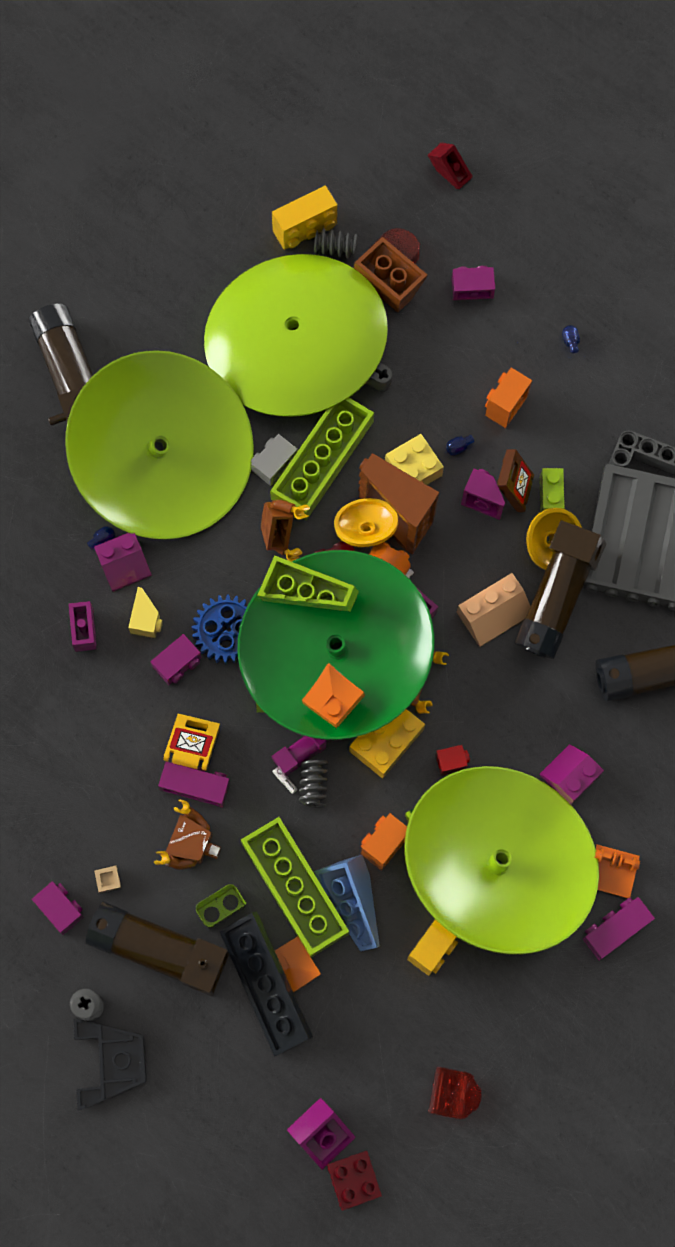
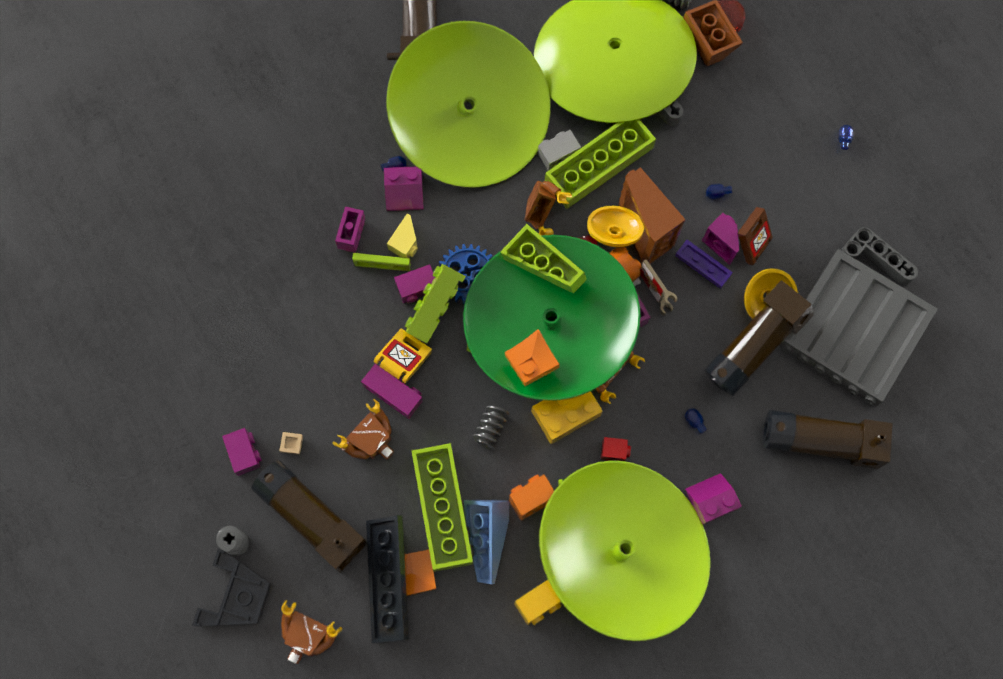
camera: 20 degrees right, 0 degrees up
lime piece [196,884,246,929] -> none
magenta piece [272,736,326,776] -> none
white pin [273,767,298,794] -> none
light yellow brick [385,434,444,485] -> none
magenta brick [451,266,495,300] -> none
light nougat slope [456,573,531,647] -> none
orange brick [485,367,532,428] -> none
lime brick [540,468,565,512] -> none
magenta brick [583,897,655,960] -> none
orange hinge [595,844,640,898] -> none
none -> dark orange torso [281,600,342,664]
none -> lime tile [352,253,411,271]
none -> lime wedge [405,264,466,343]
none -> flag [640,260,677,315]
none -> dark purple plate [675,240,733,289]
none -> clear blue cylinder [685,408,707,434]

